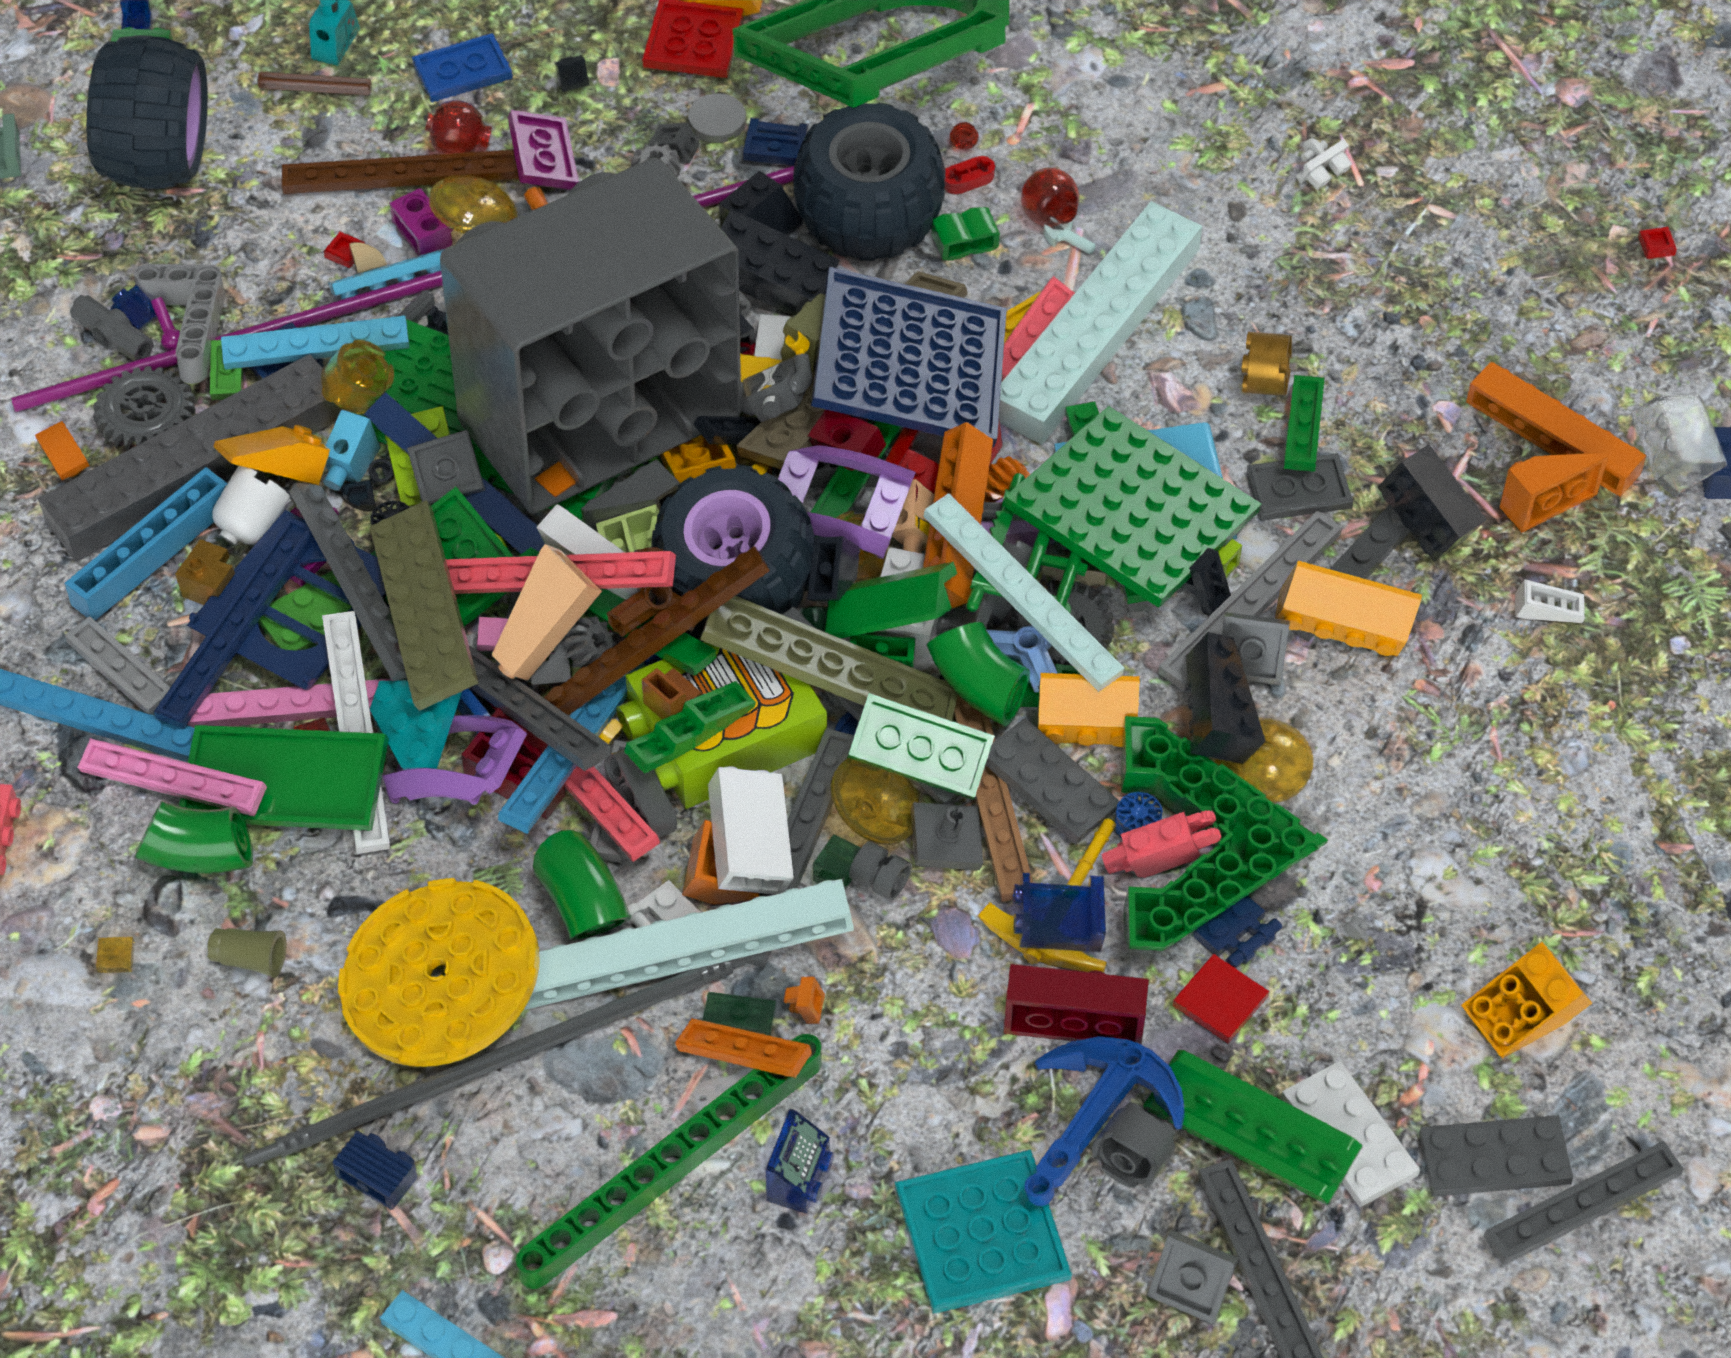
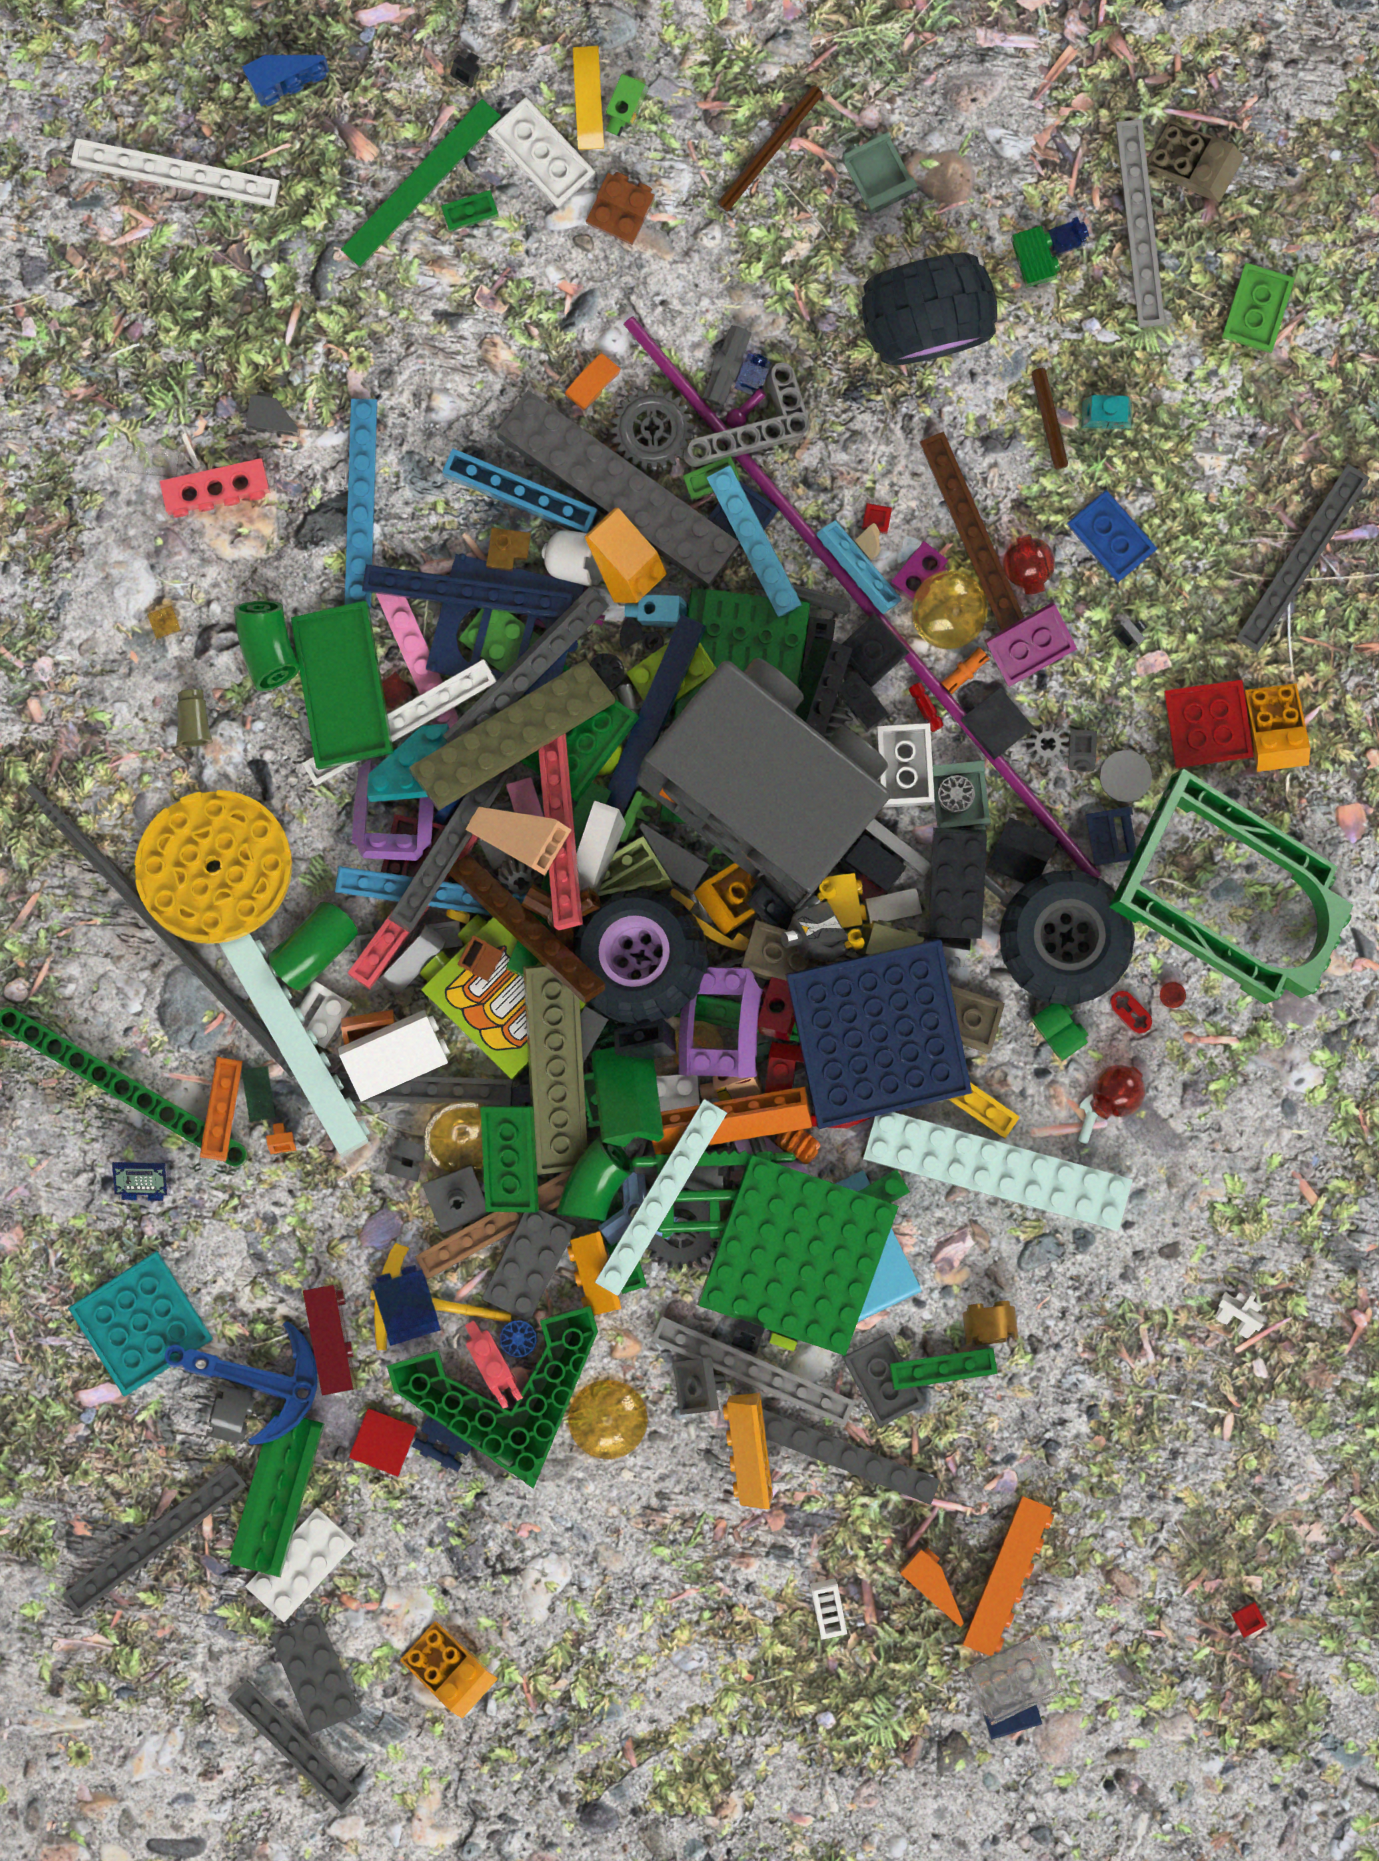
camera: 75 degrees right, 30 degrees up
light grey plate [65,616,170,715] -> none
bright pink tile [77,738,267,816] -> none
clear yellow brick [321,340,394,414] -> none
dark blue brick [332,1131,418,1210] -> none
dark grey tile [407,430,485,505] -> none
green slope [624,681,756,774] -> none
clear green brick [813,834,861,890] -> none
coral tile [1001,276,1075,382] -> none
dark grey tile [1147,1230,1239,1324] -> none
black wedge [1186,632,1266,764] -> none
black brick [1377,444,1487,562] -> none

